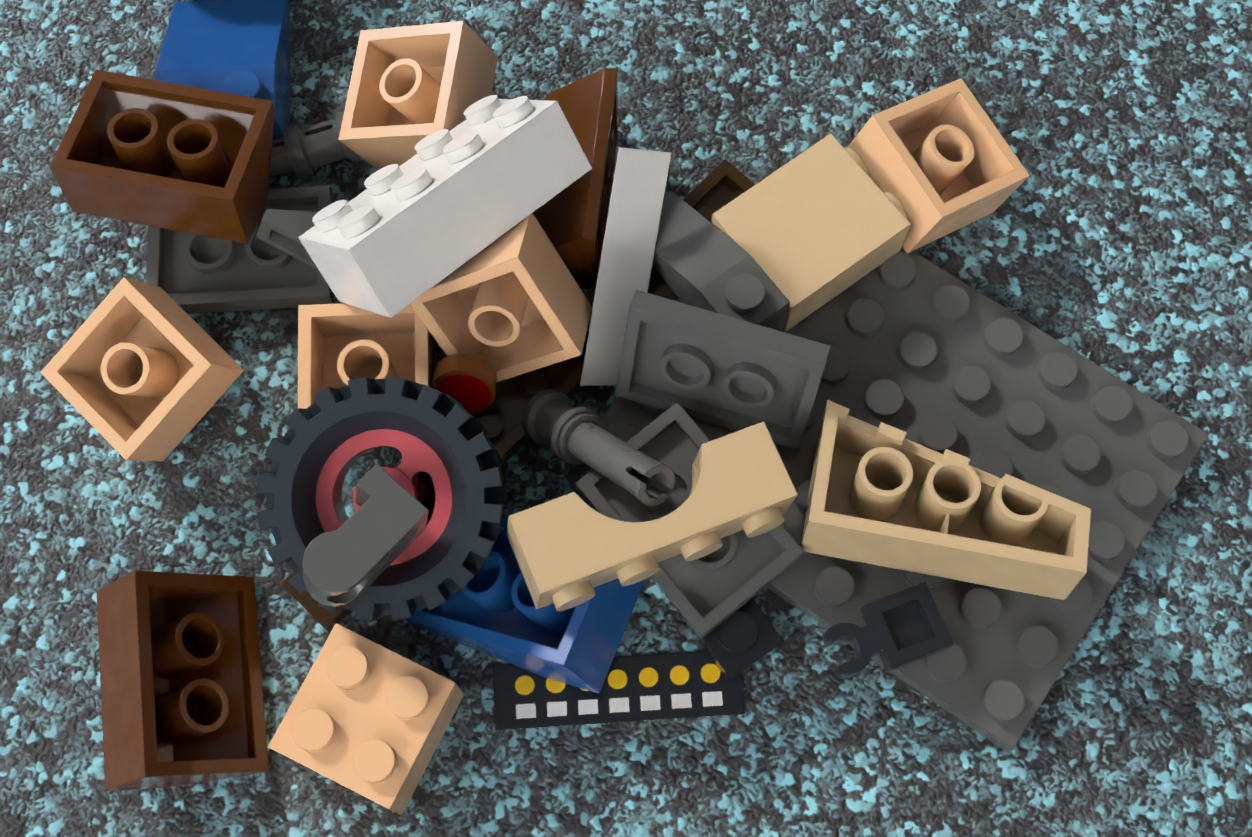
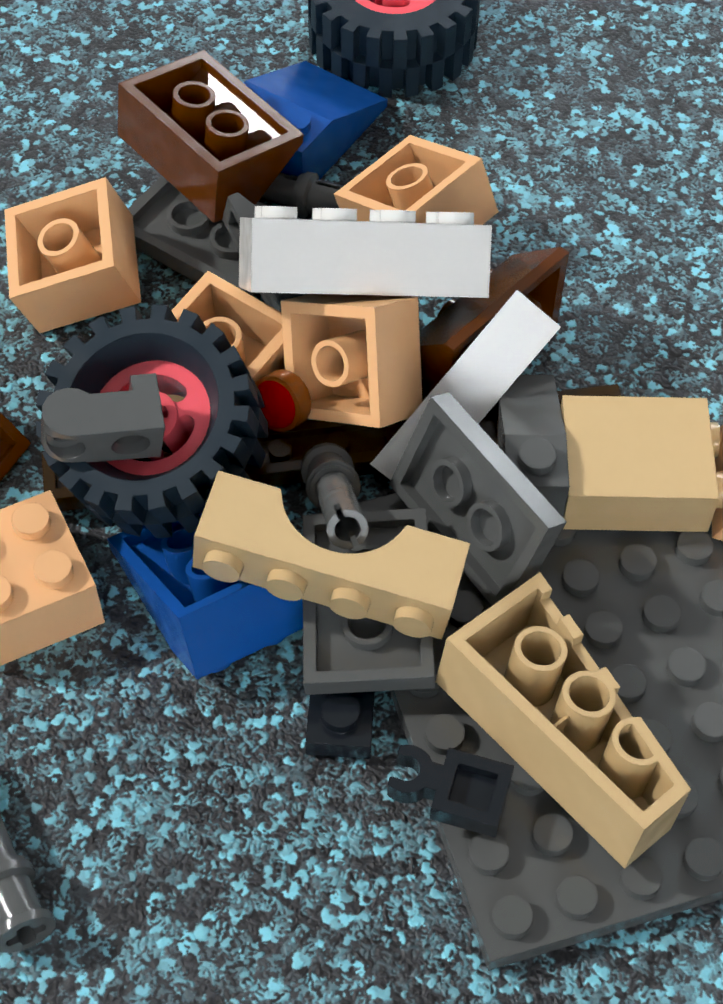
camera: 35 degrees right, 15 degrees down
black sticker [493,651,745,730] -> none

